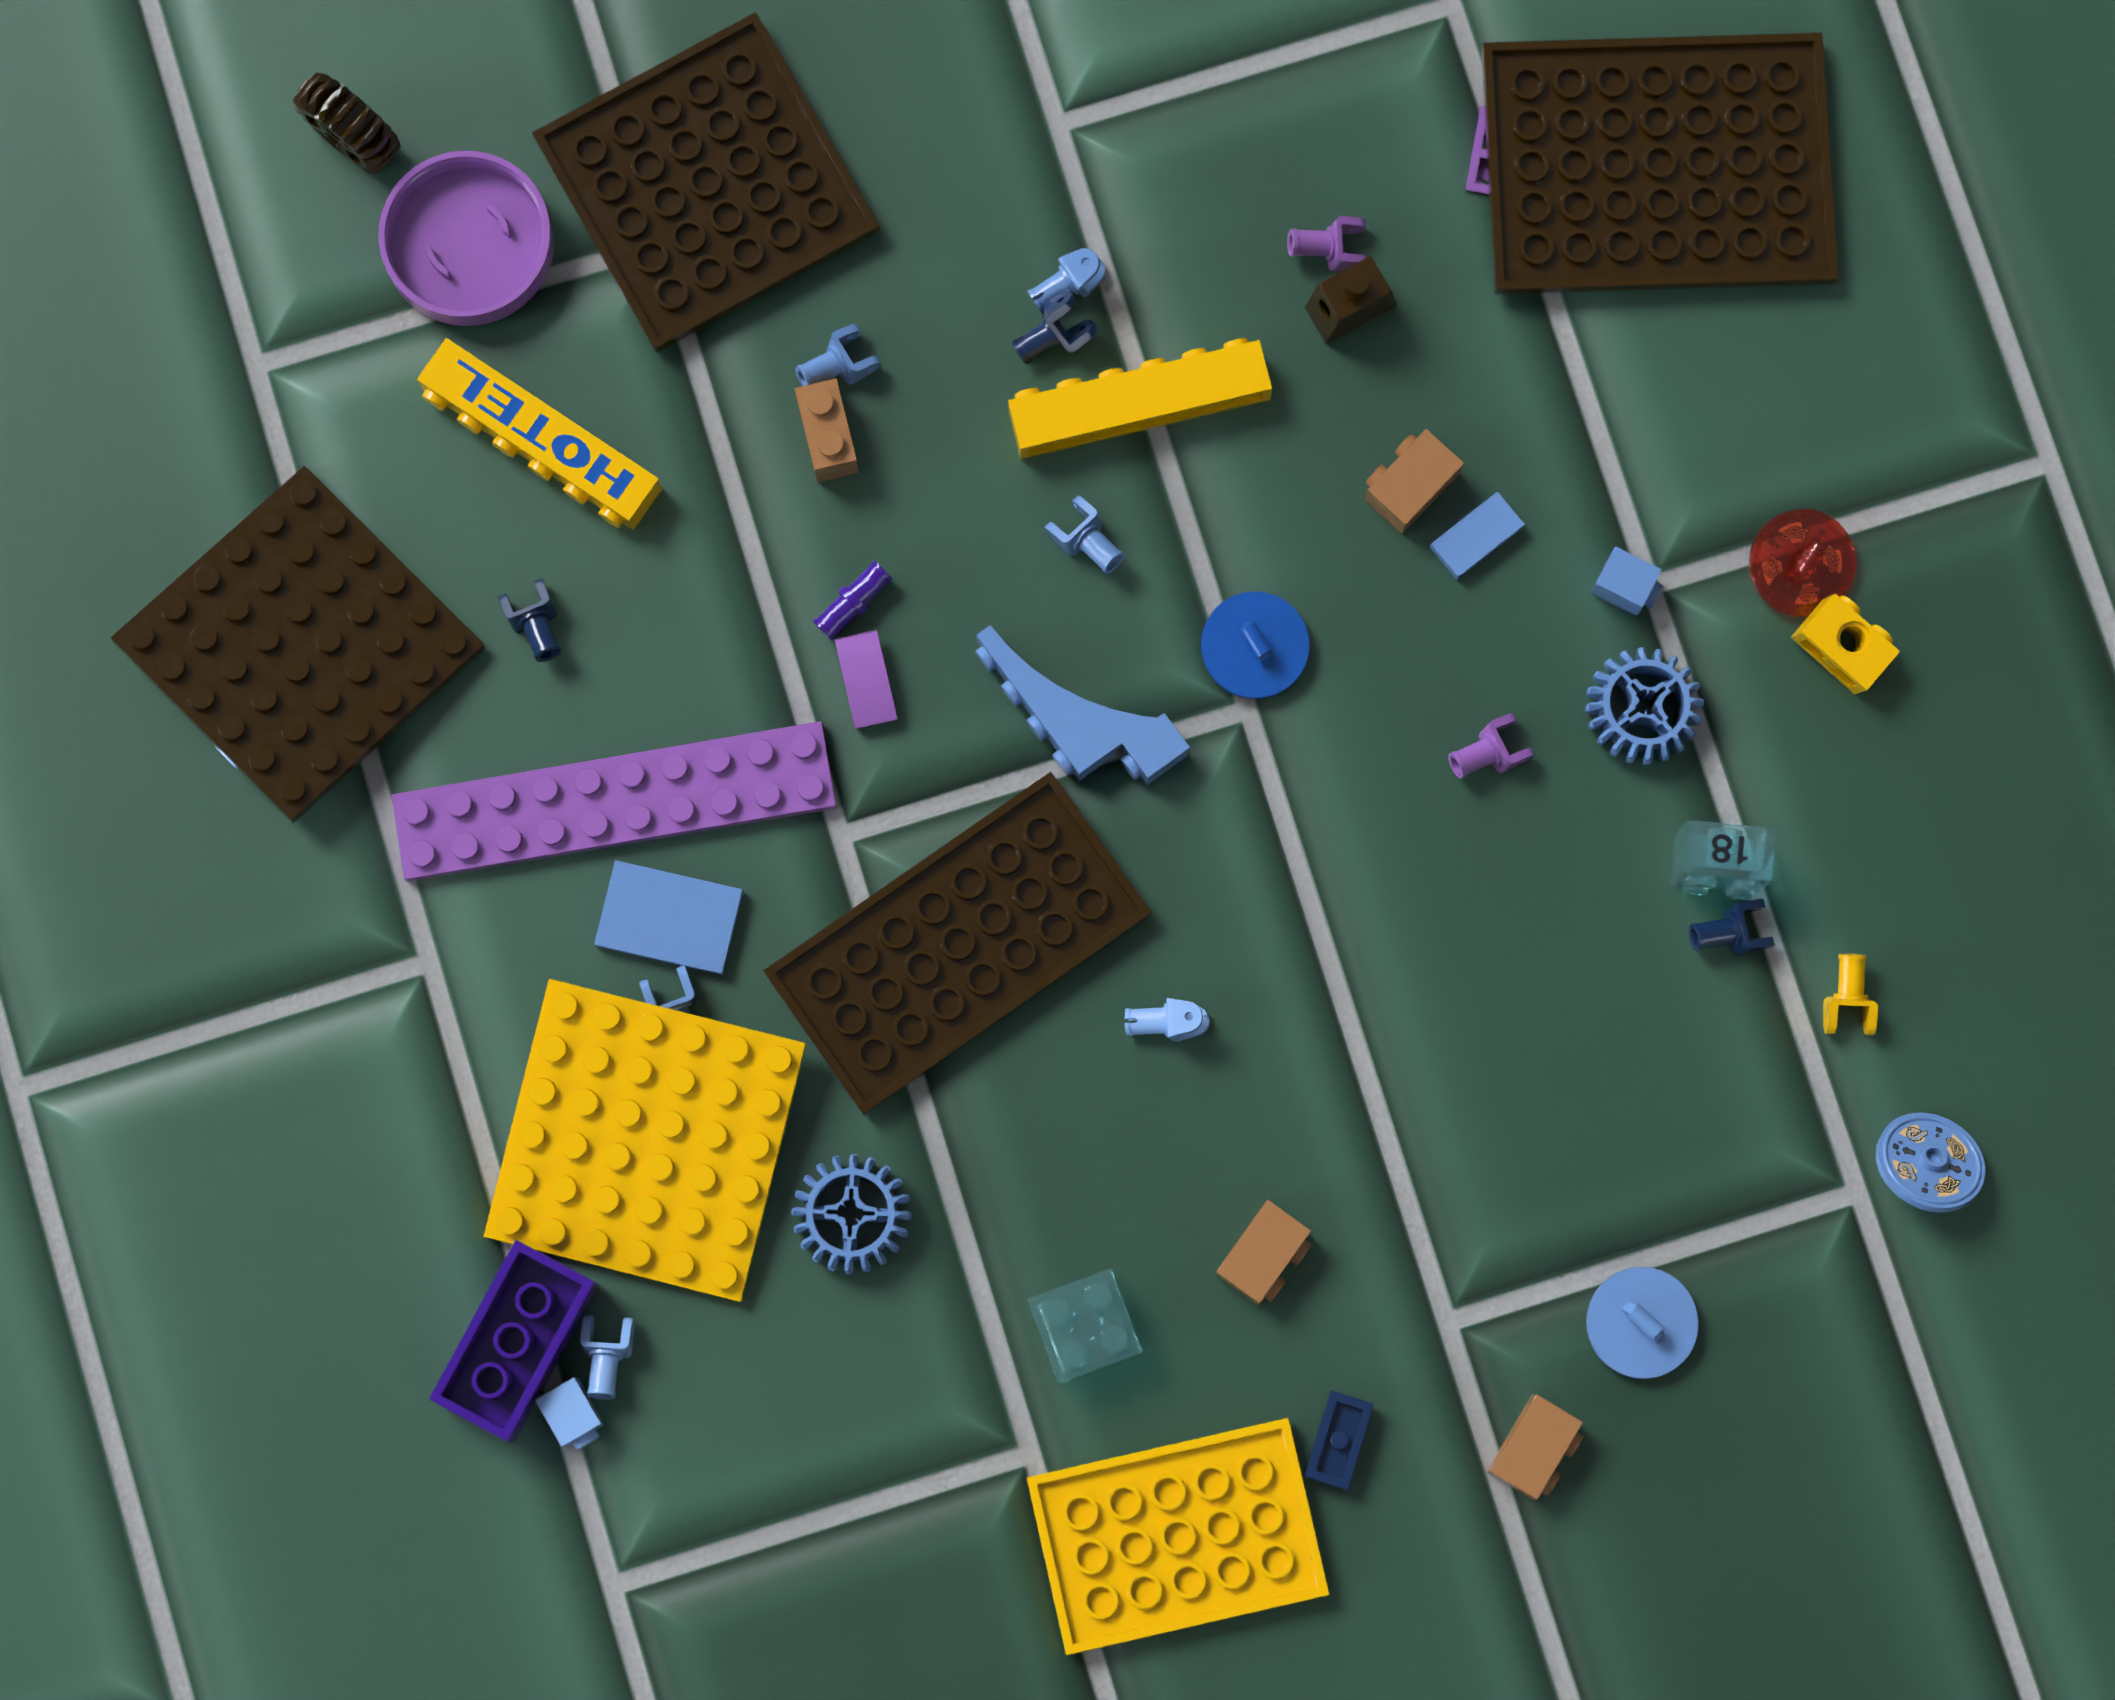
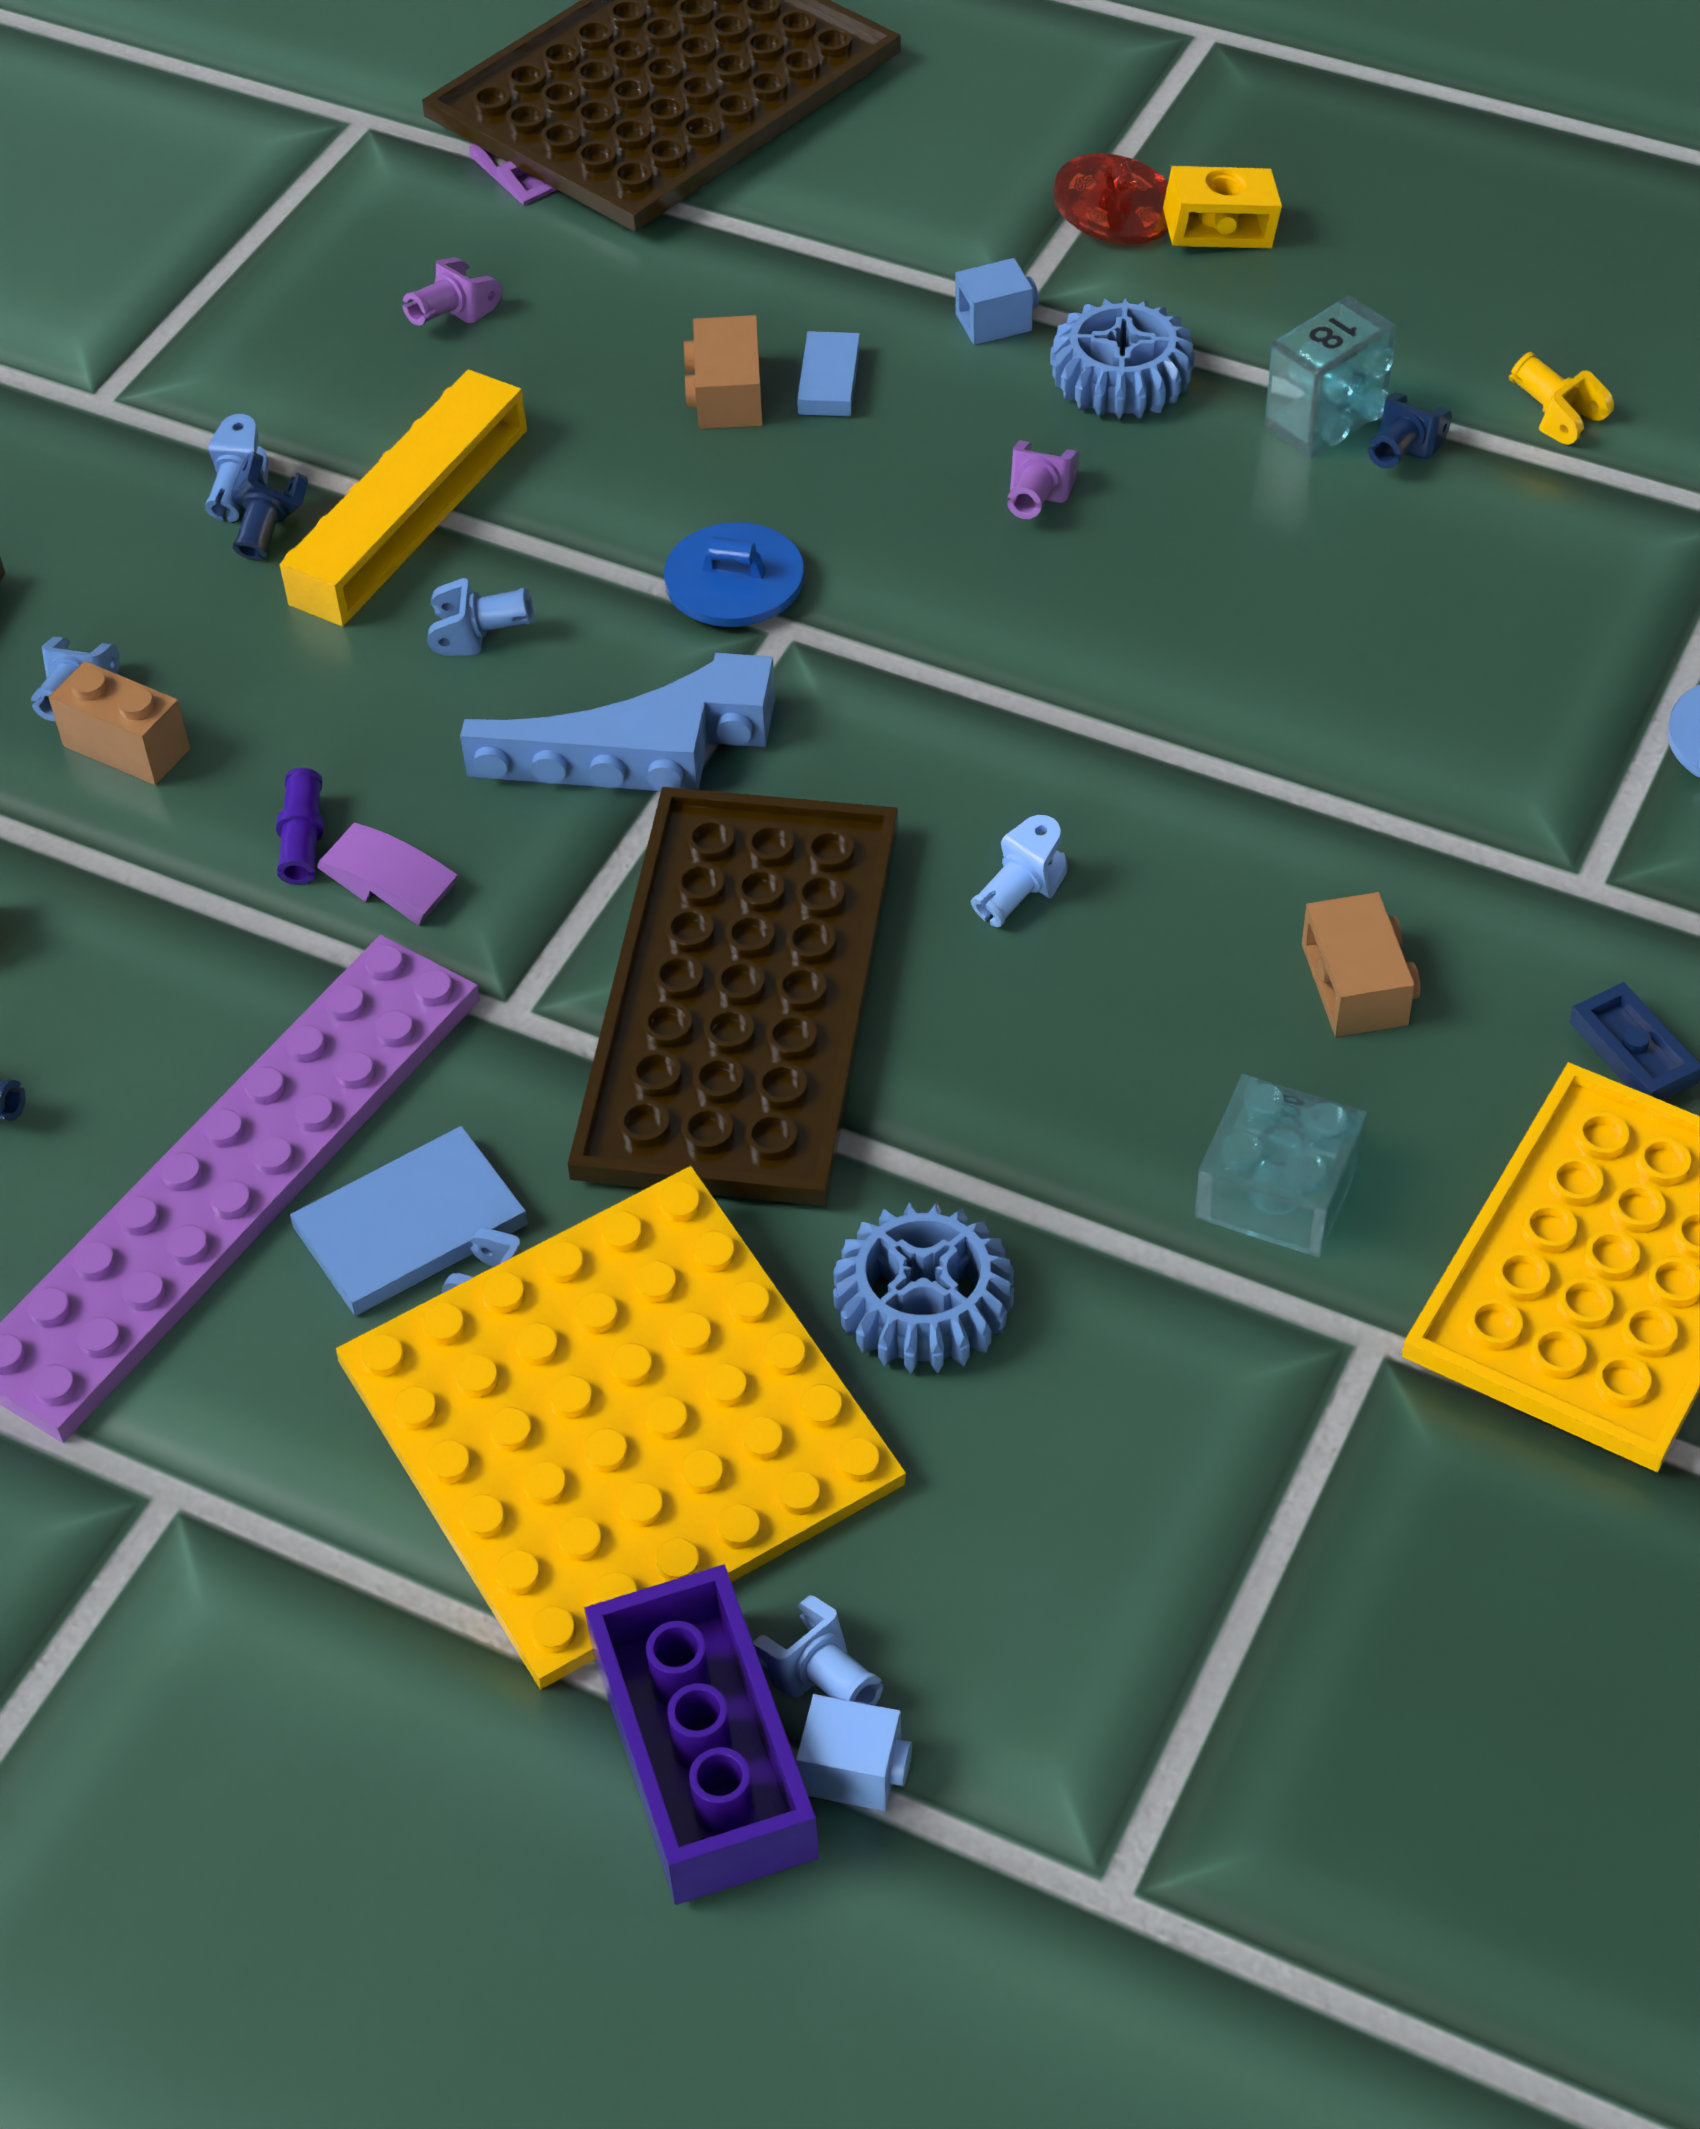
camera: 45 degrees left, 30 degrees down
dark brown torso [1305,257,1397,344] -> none

